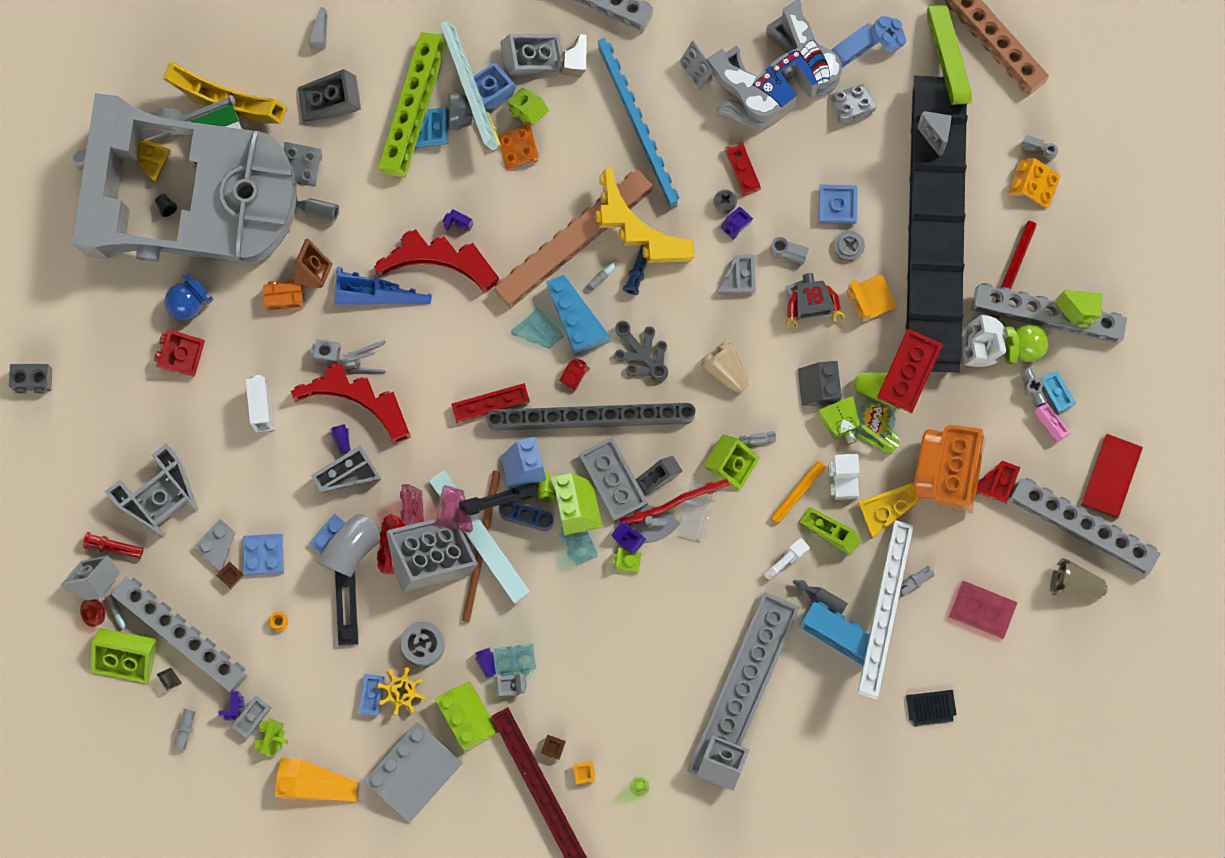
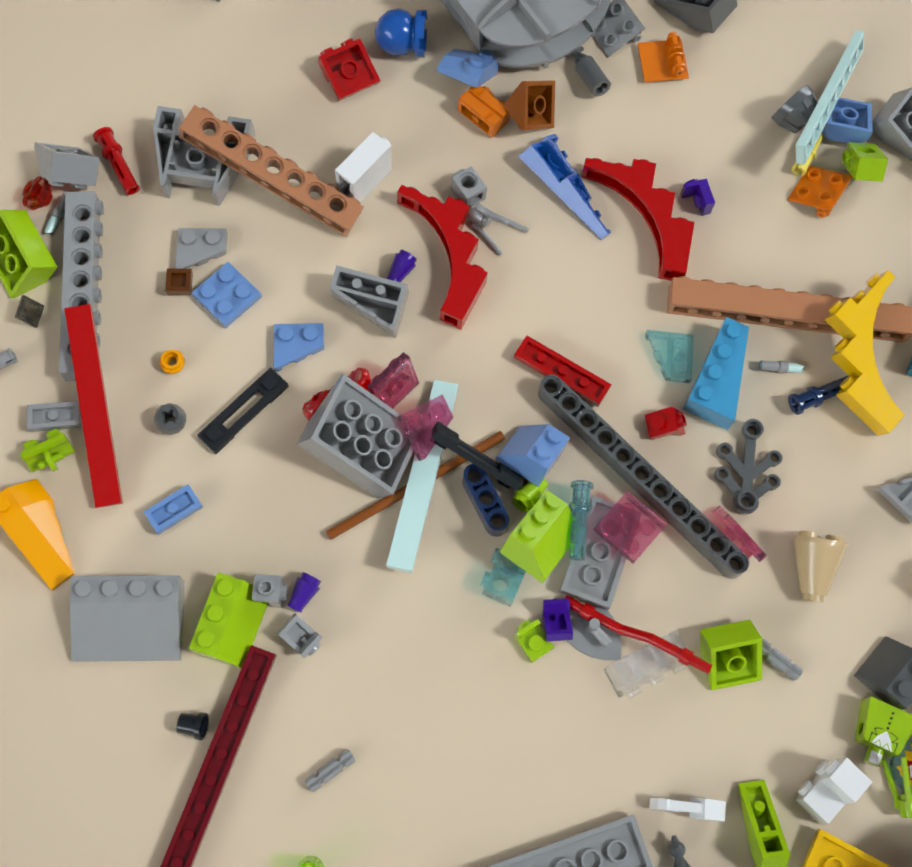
camera: 40 degrees right, 5 degrees down
dark purple bracket [218,691,245,721] -> none
light grey brick [318,514,380,577] -> none
yellow gear [376,667,425,716] -> none
lime brick [378,32,447,178] -> none
light grey wheel [401,622,445,667] -> none
dark azure wing [415,107,448,148] -> none
clear light blue brick [494,644,536,676] -> none
reddish brown plate [541,734,566,760] -> none
light orange plate [573,761,596,785] -> none
dark grey arch [636,456,683,496] -> none
light orange axle [771,461,825,524] -> none
none -> red tile [64,304,123,508]
none -> dark grey piece [154,403,186,435]
none -> black piece [176,712,209,741]
none -> nougat brick [179,105,364,237]
none -> light grey bracket [252,574,288,608]
none -> light grey axle [305,749,355,792]
none -> medium blue slope [437,49,499,88]
none -> clear light blue pin [568,480,594,560]
none -> clear pink plate [593,491,667,564]
none -> orange hinge [637,32,689,82]
none -> clear pink wing [713,505,767,562]

